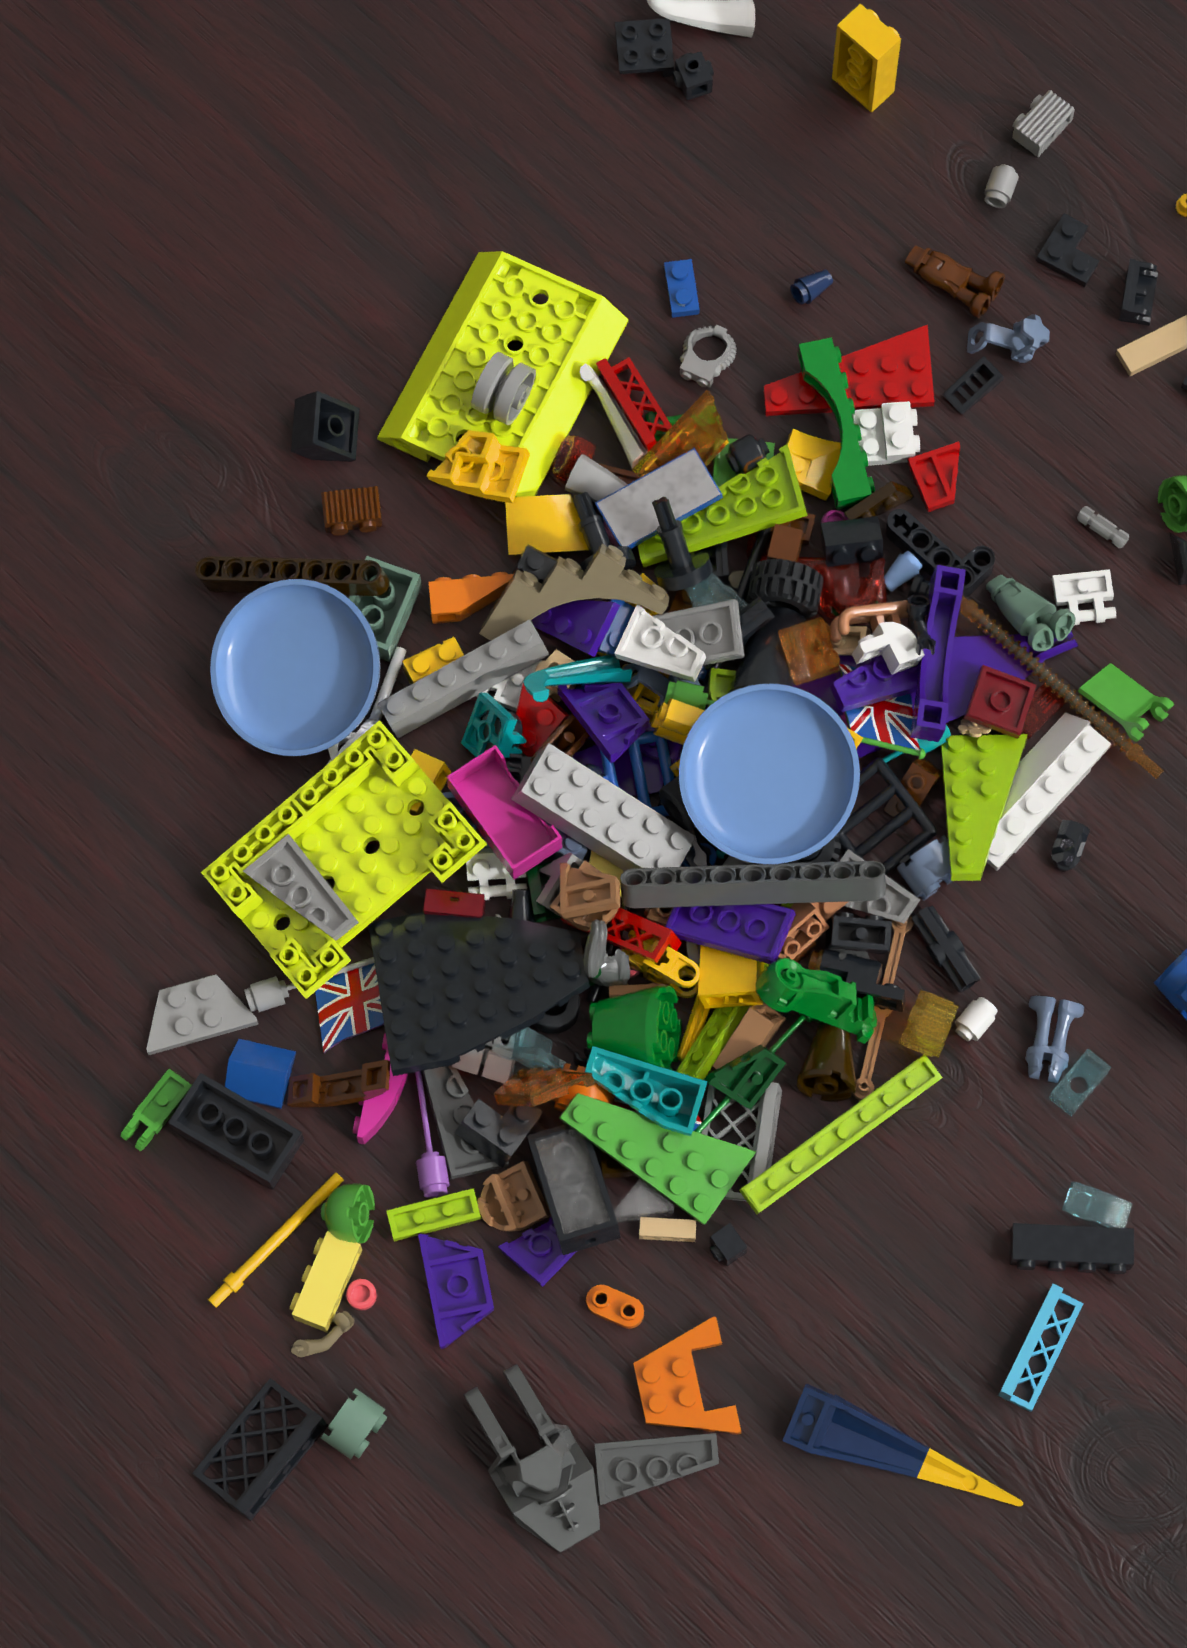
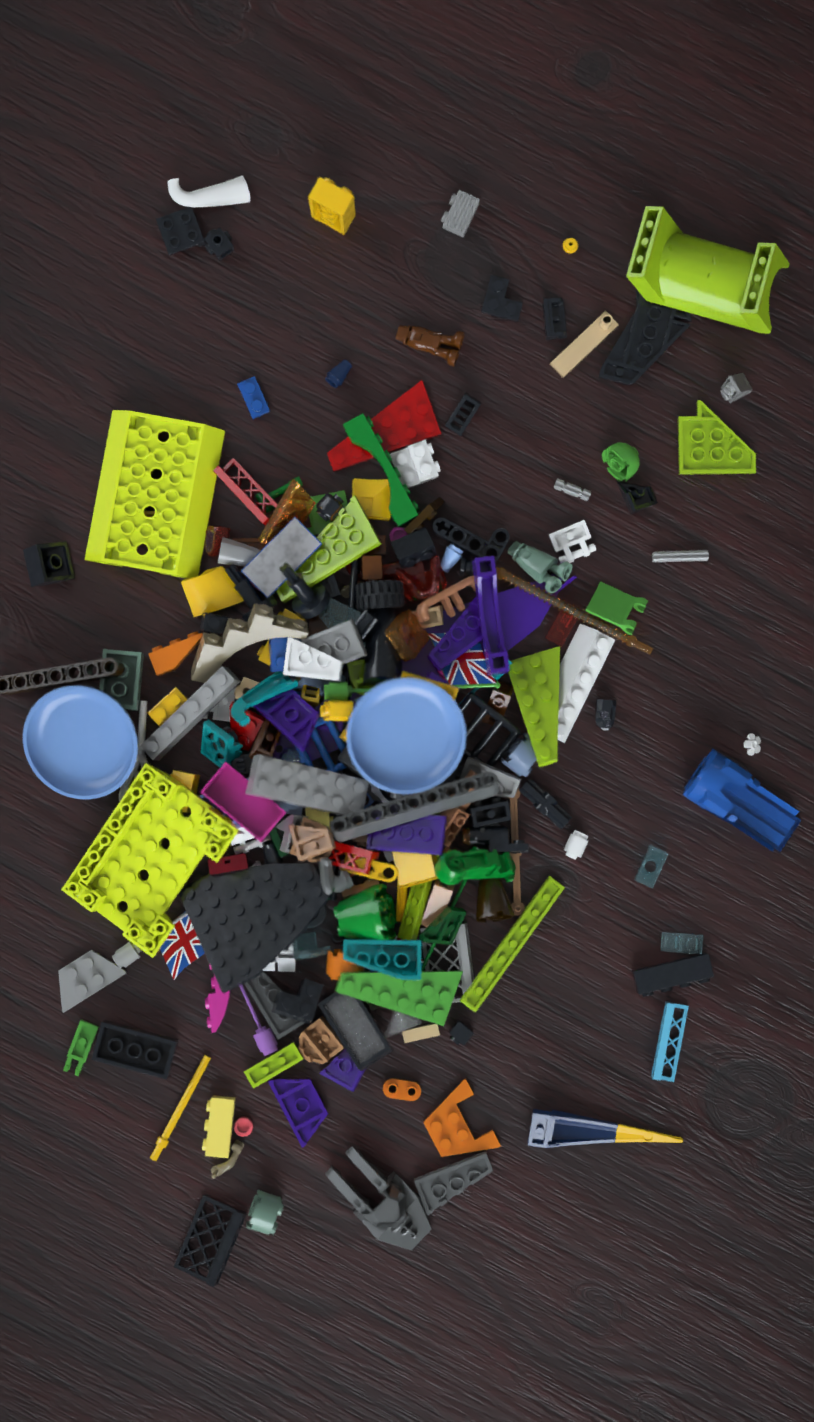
camera: 20 degrees left, 15 degrees up
blue slope [225,1039,296,1109] -> none
light grey wing [243,834,359,941] -> none
reddish brown slope [287,1060,390,1107] -> none
reddish brown brick [321,486,382,536] -> none
bright green cylinder [321,1183,375,1243] -> none
yellow slope [427,430,530,503] -> none
light grey wheel [471,352,536,425] -> none
clear orange wing [494,1067,595,1107] -> none
dark purple wing [531,600,620,657] -> none
white animal [580,363,657,473] -> none
light grey piece [680,325,737,387] -> none
white brick [852,622,925,675] -> none
clear yellow brick [899,990,959,1058] -> none
black brick [906,595,936,655] -> none
red wing [907,441,960,512] -> none
tan plant [958,719,991,737] -> none
dark red tile [964,665,1036,739] -> none
sand blue piece [967,314,1050,363] -> none
light grey brick [984,164,1019,208] -> none
sand blue piece [1025,996,1084,1083] -> none

